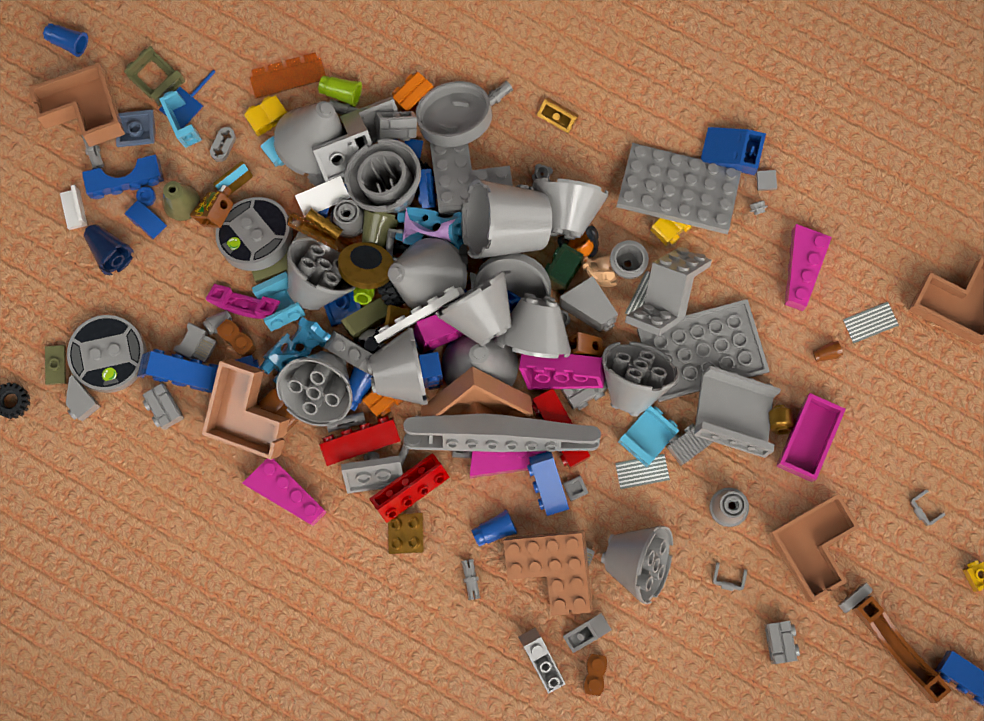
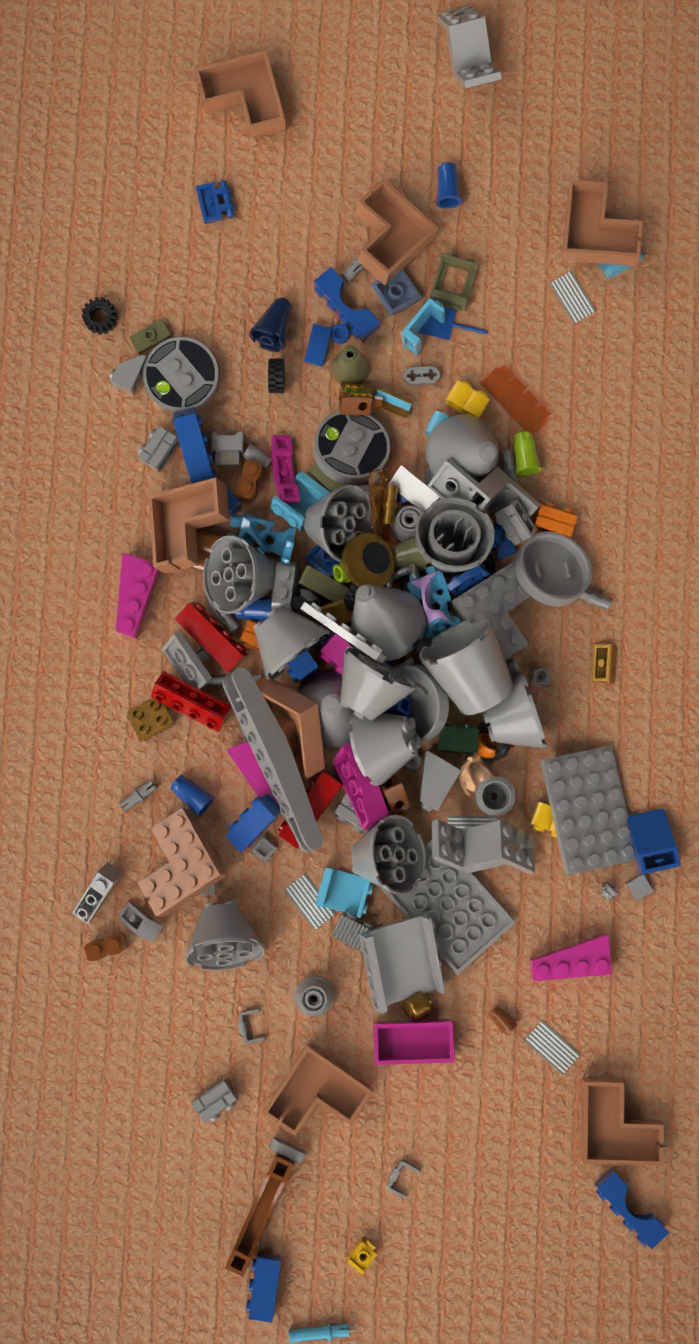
camera: 65 degrees right, 5 degrees up
white panel [60,185,88,230] -> none
none -> black tyre [268,359,285,393]

